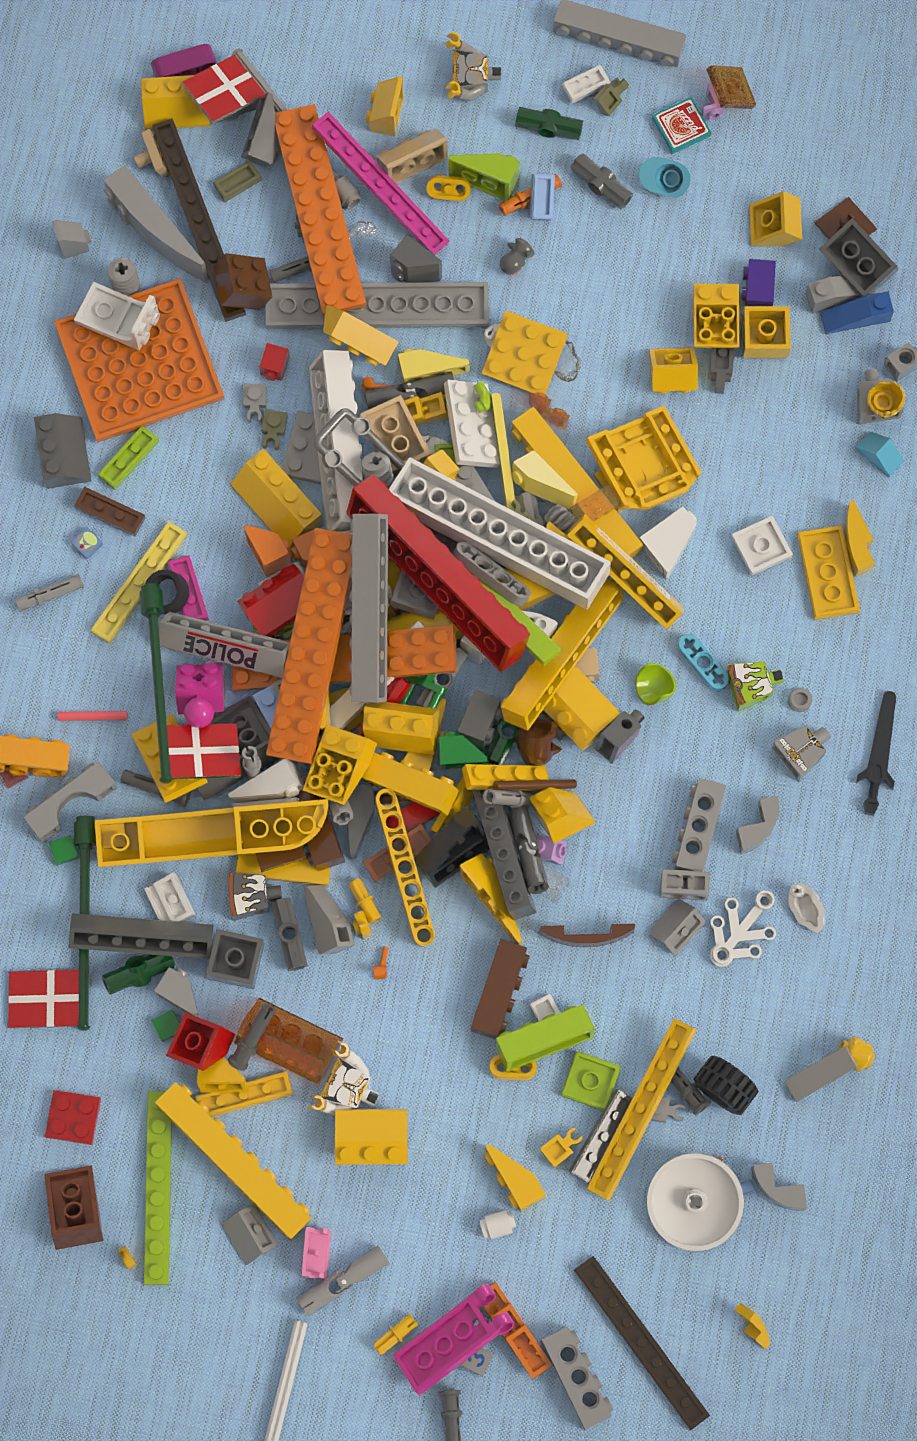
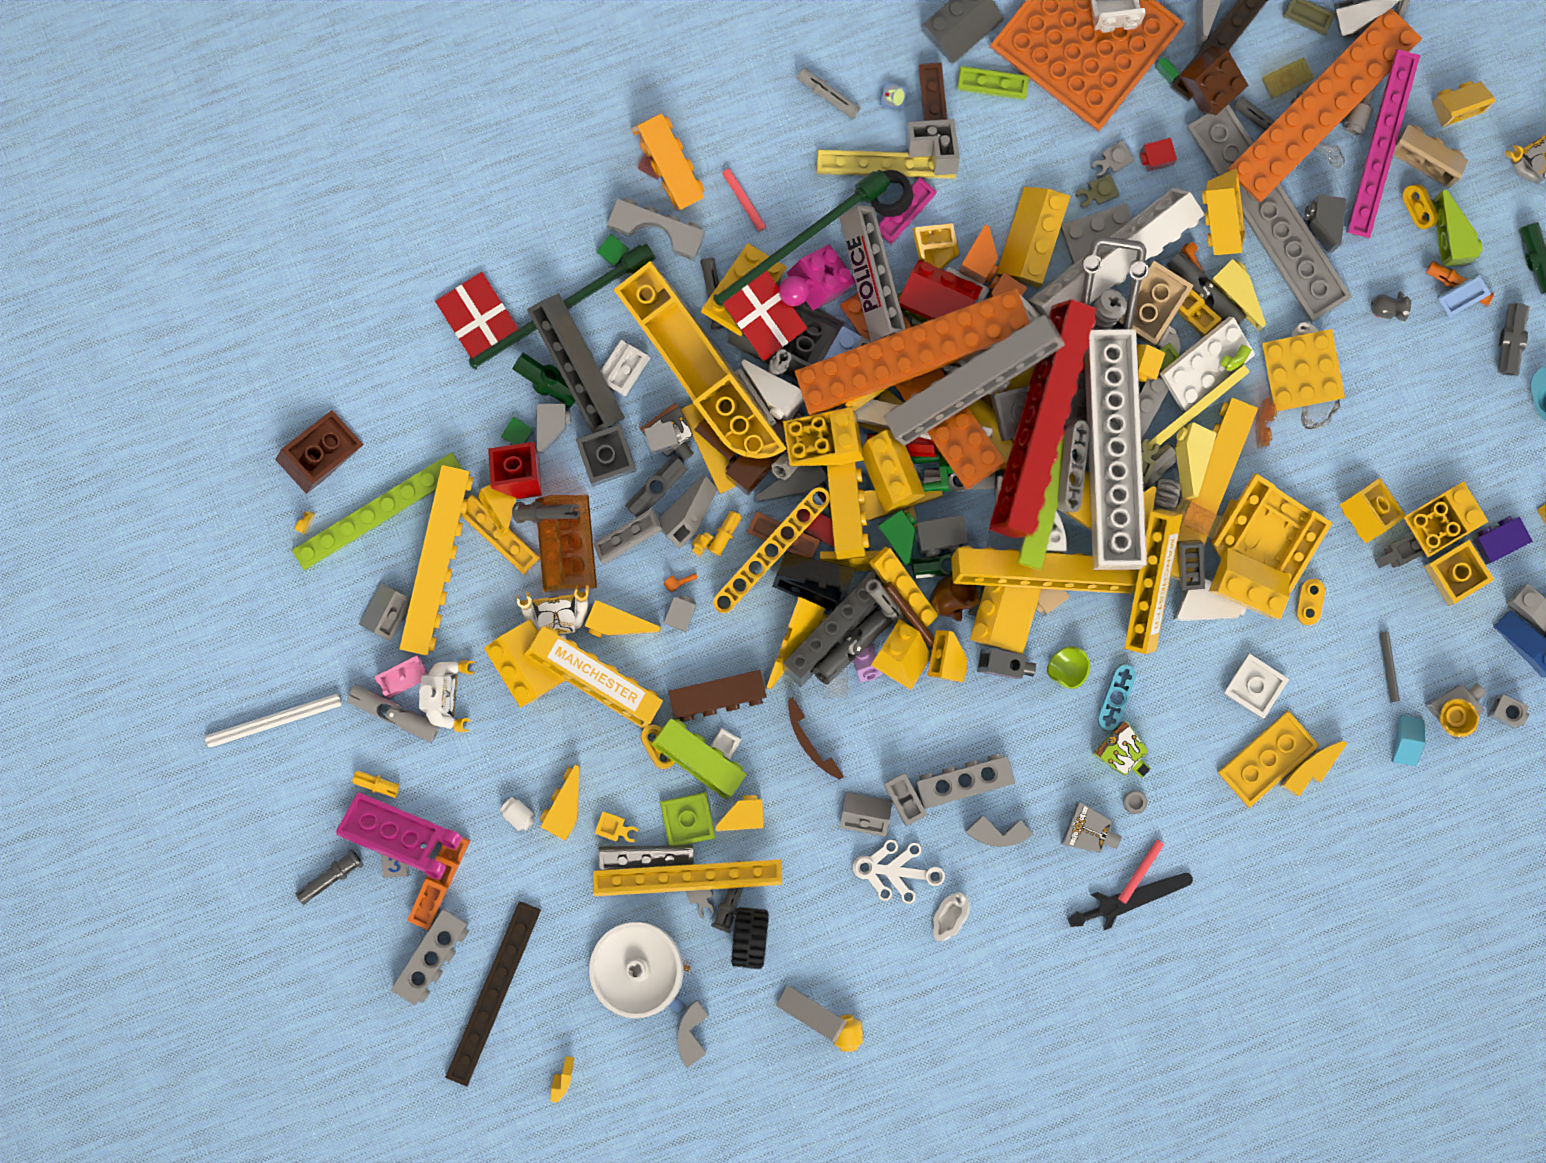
camera: 55 degrees right, 10 degrees up
red plate [45,1090,101,1145] -> none
none -> white torso [419,659,475,733]
none -> yellow brick [524,626,663,729]
none -> yellow slope [585,600,662,638]
none -> light grey tile [593,508,663,565]
none -> light grey brick [644,421,682,454]
none -> light grey brick [664,595,697,633]
none -> yellow slope [716,795,764,831]
none -> light grey brick [906,119,960,175]
none -> yellow slope [912,223,959,269]
none -> yellow slope [928,630,968,683]
none -> coral bar [1118,840,1164,904]
none -> green tile [1155,57,1180,85]
none -> dark grey slope [1177,540,1205,590]
none -> yellow slope [1209,548,1290,619]
none -> clear yellow plate [1261,57,1314,99]
none -> yellow plate [1296,579,1325,626]
none -> dark grey bar [1380,631,1400,702]

